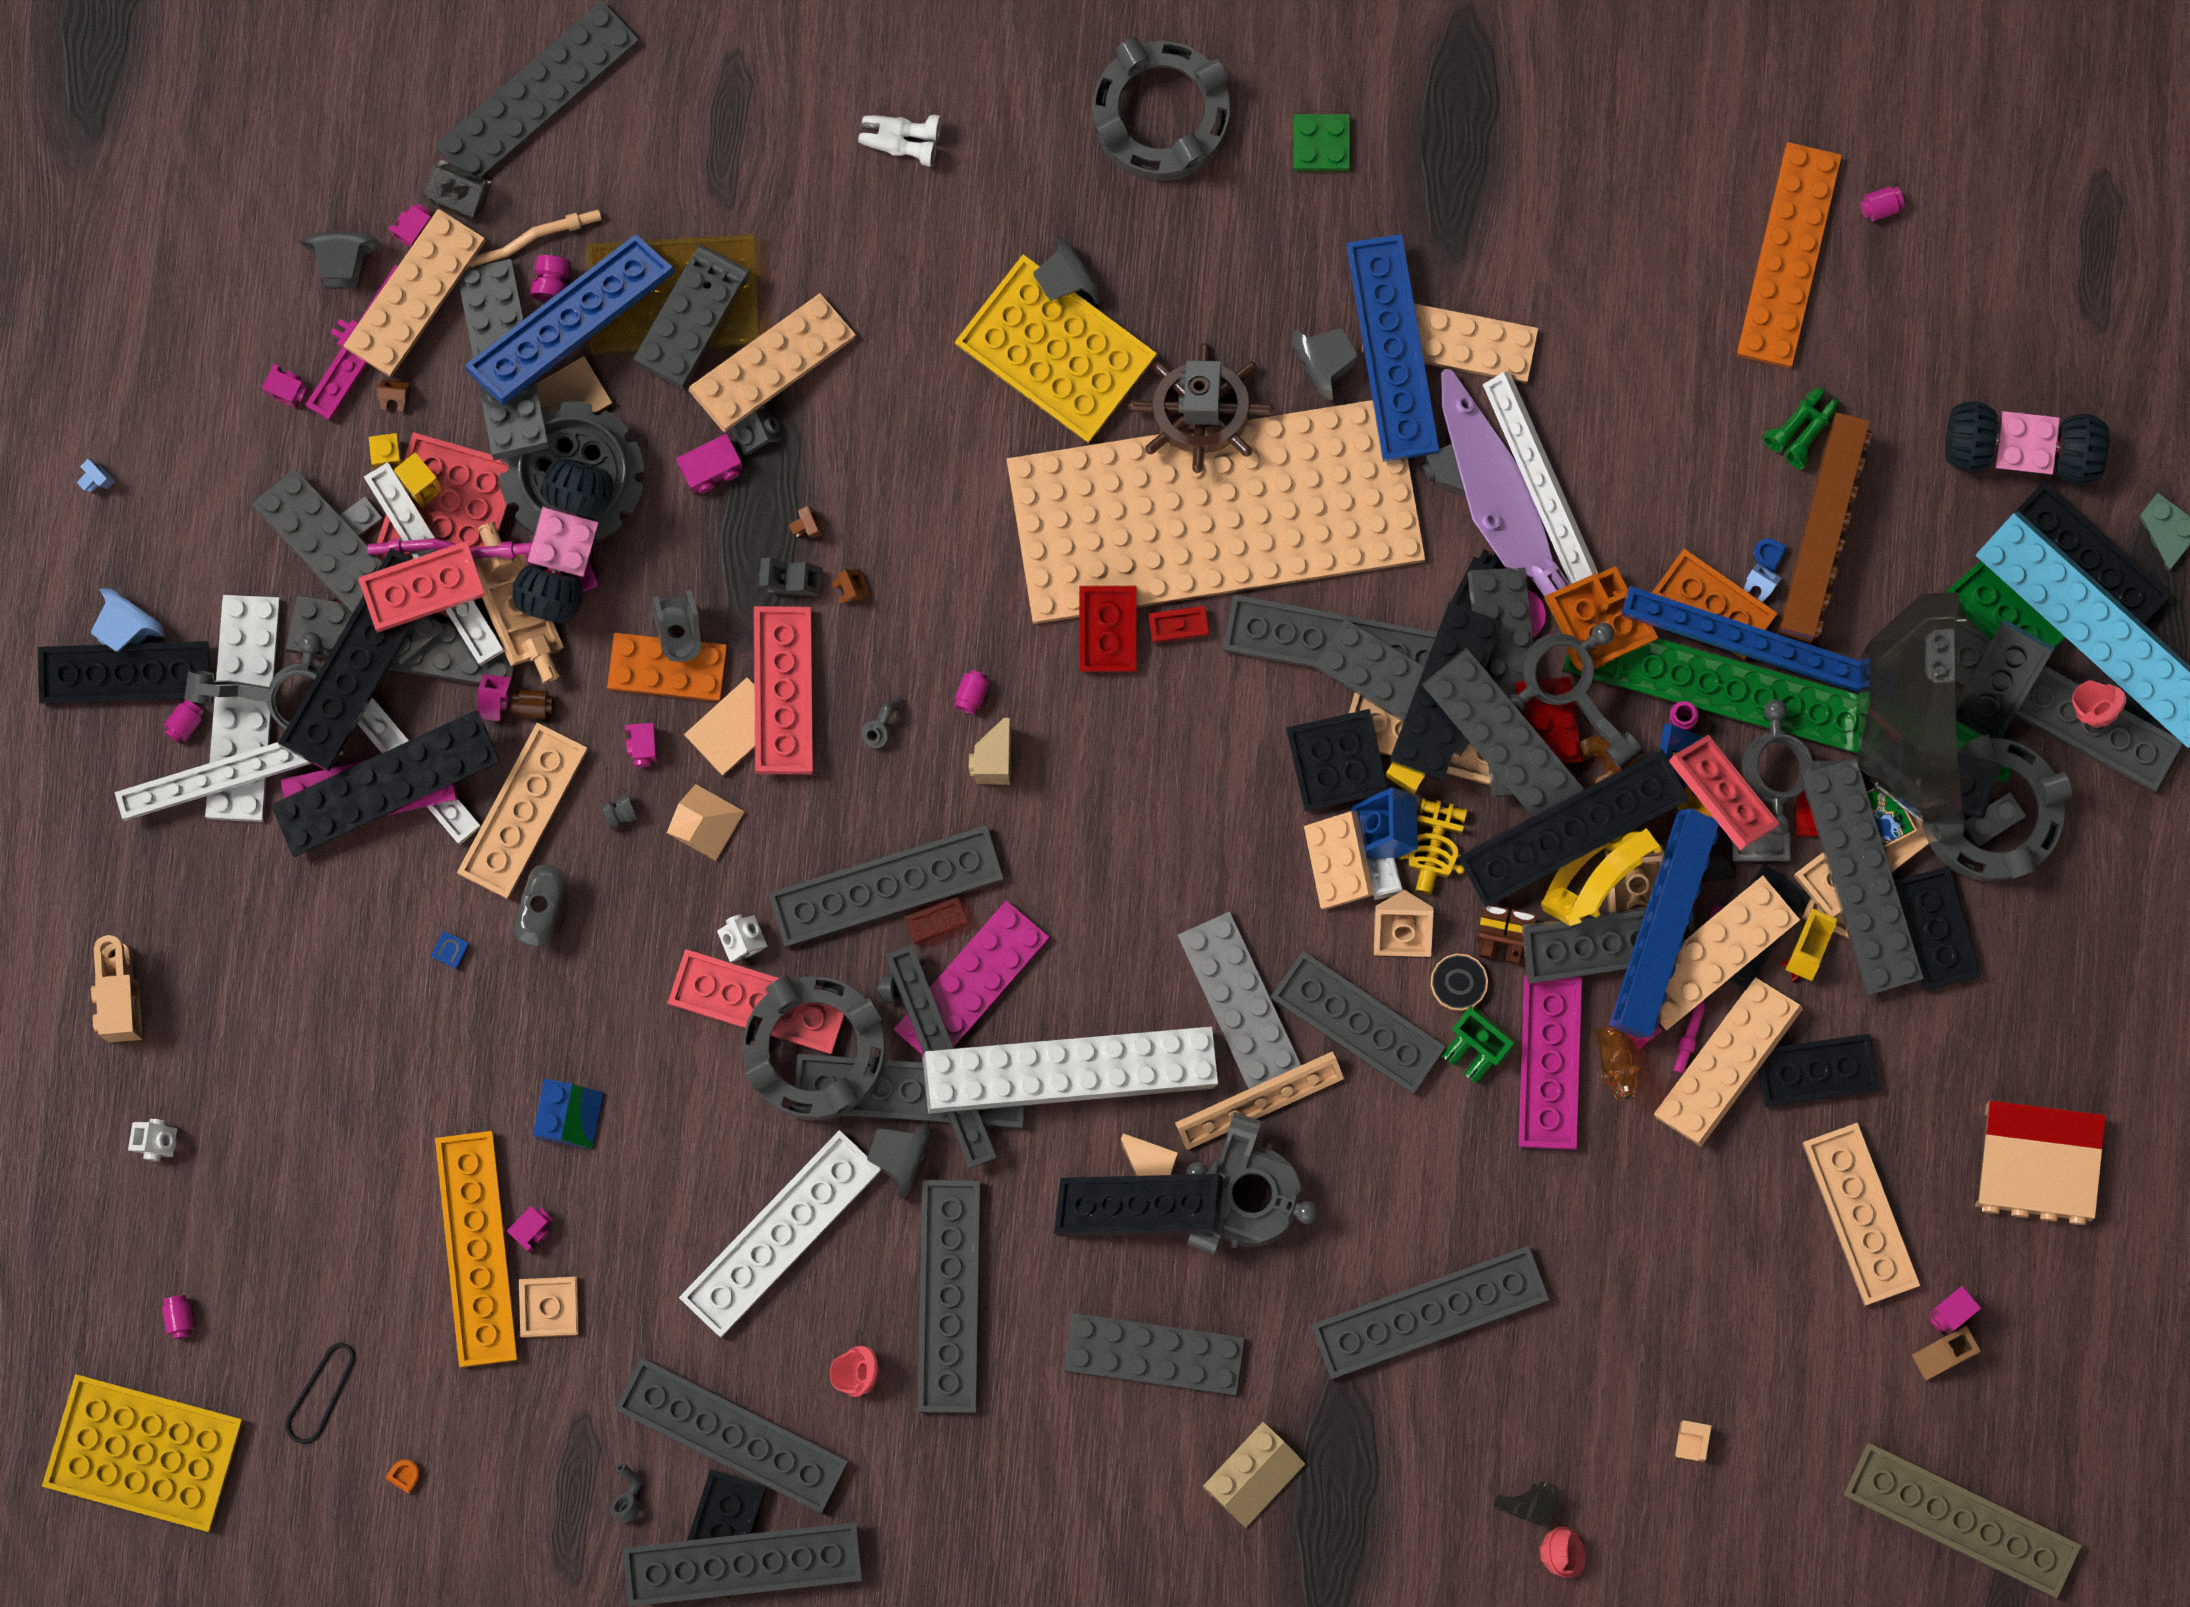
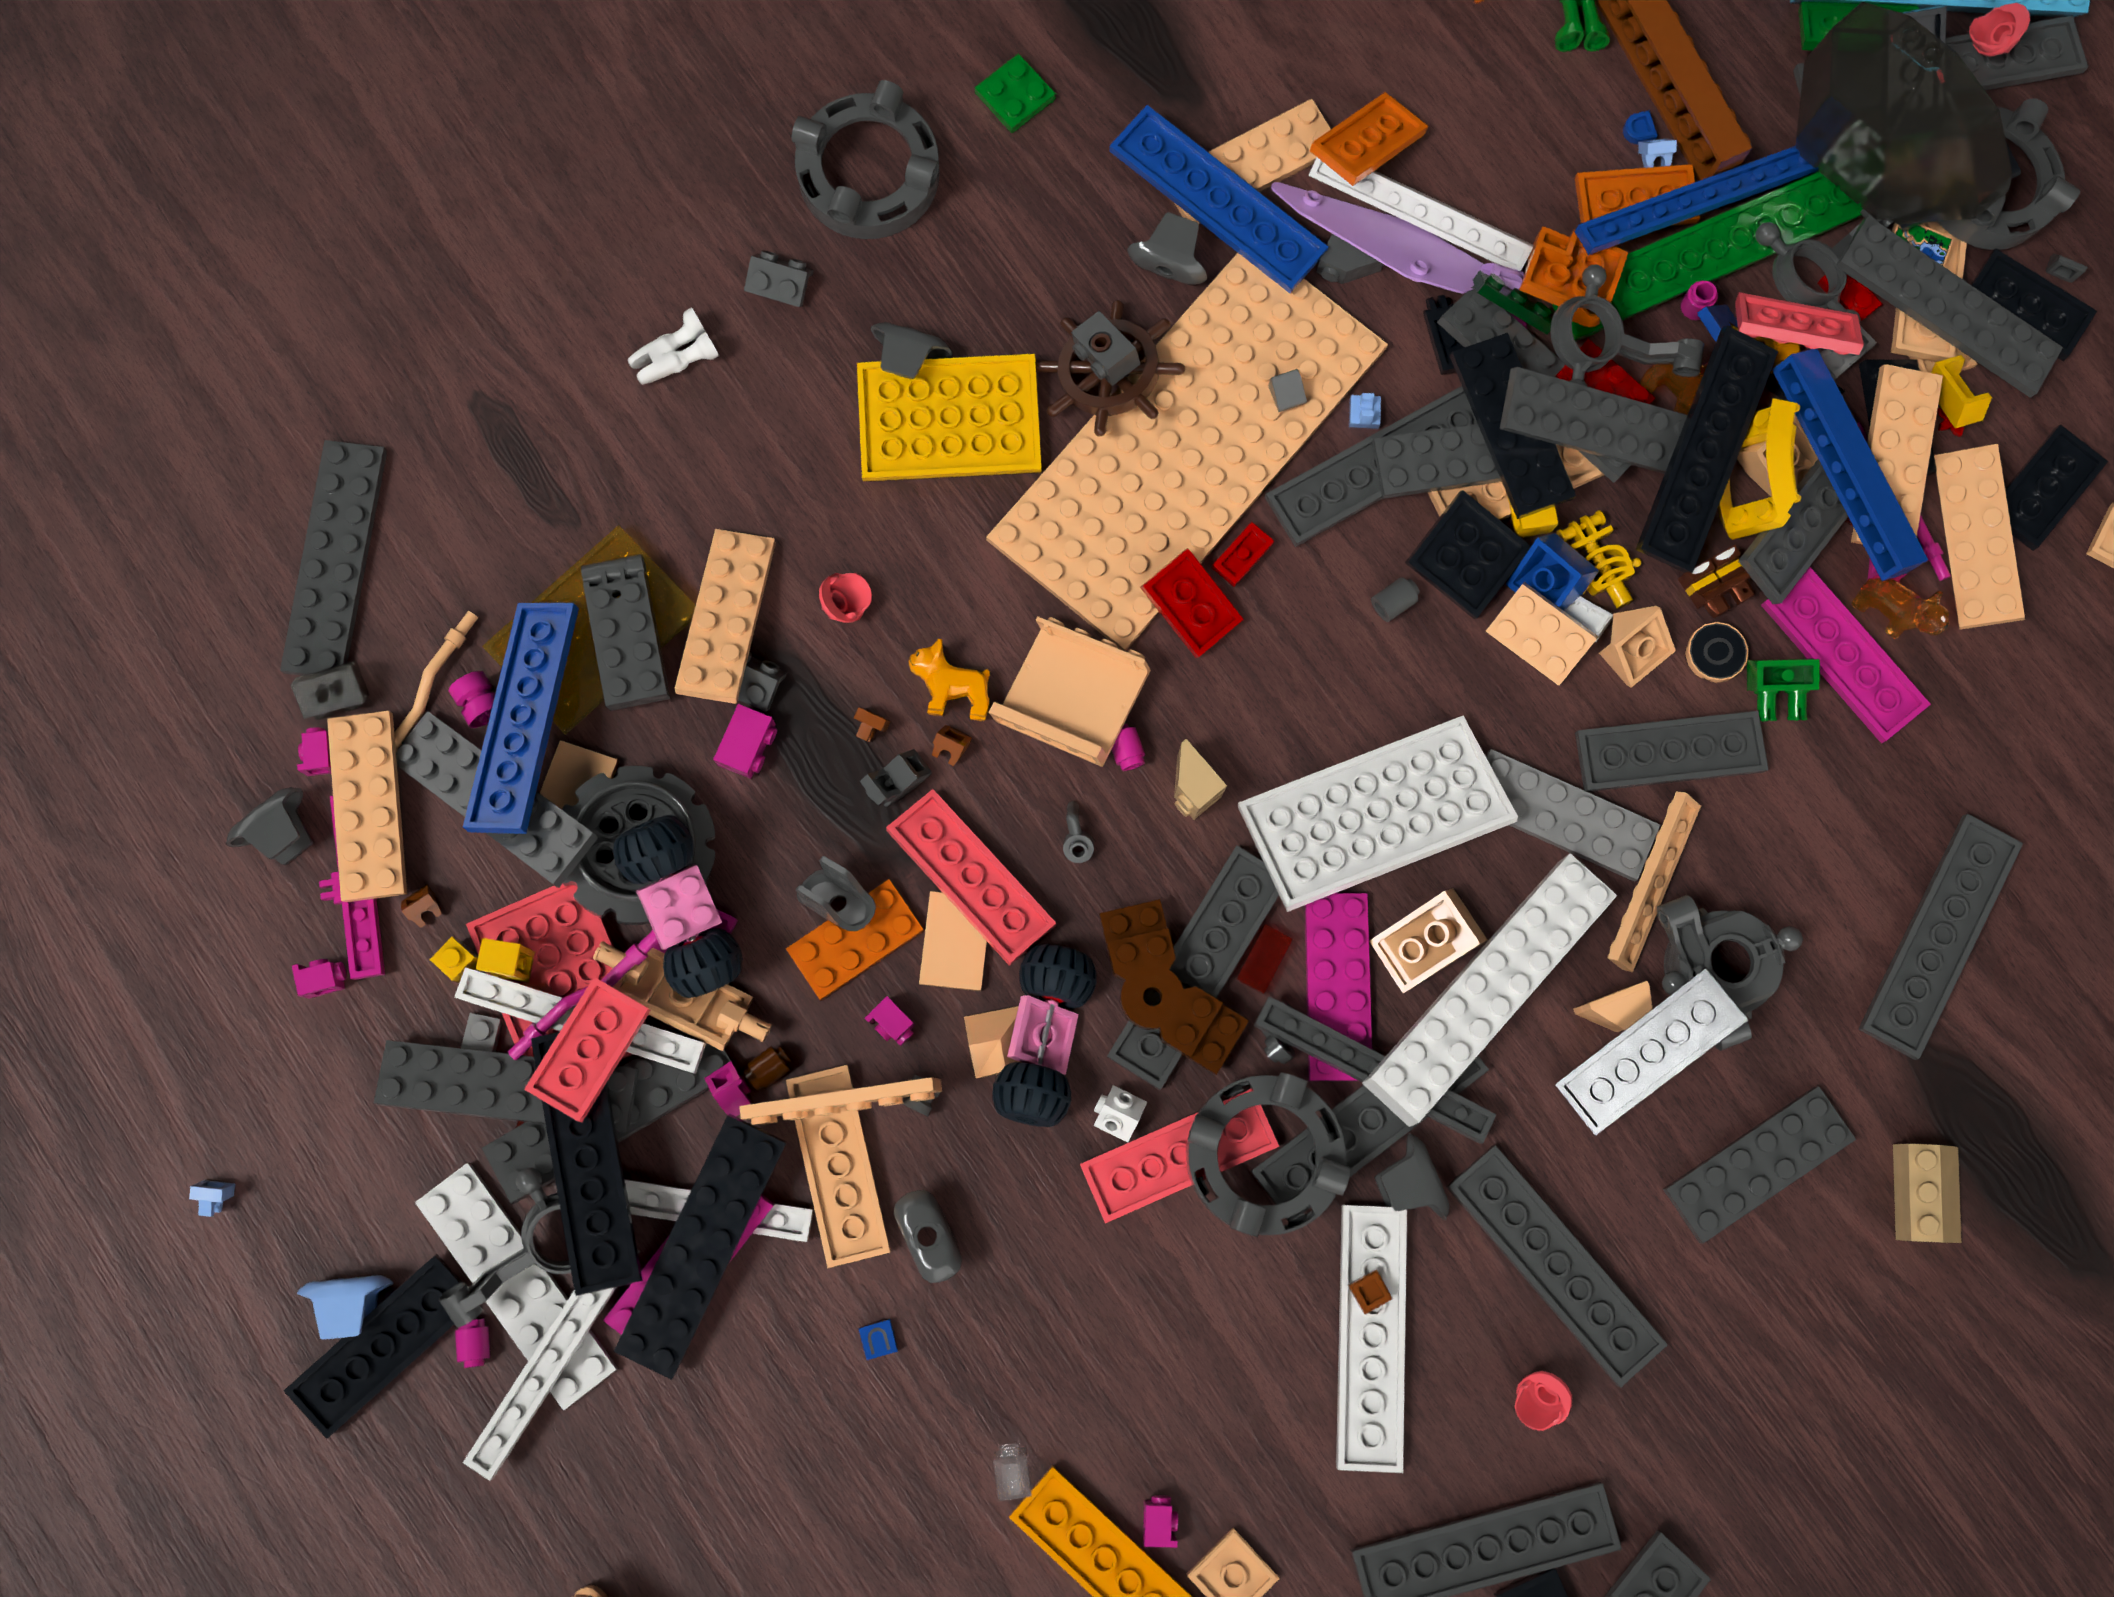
camera: 50 degrees left, 0 degrees up
blue slope [533,1079,604,1149] -> none
none -> light nougat plate [739,1077,942,1125]
none -> dark grey bracket [744,250,814,307]
none -> coral piece [819,573,872,623]
none -> light orange animal [909,638,990,721]
none -> light nougat panel [989,616,1151,767]
none -> black plate [992,944,1097,1127]
none -> clear brick [993,1443,1032,1501]
none -> reddish brown plate [1099,899,1249,1075]
none -> white plate [1238,716,1518,912]
none -> dark grey slope [1268,369,1307,412]
none -> orange plate [1309,92,1428,186]
none -> dark orange tile [1347,1269,1393,1315]
none -> light blue tile [1349,393,1381,429]
none -> light nougat slope [1369,888,1488,993]
none -> dark grey brick [1371,577,1419,622]
none -> dark green plate [1473,271,1552,335]
none -> dark grey slope [2045,254,2087,283]

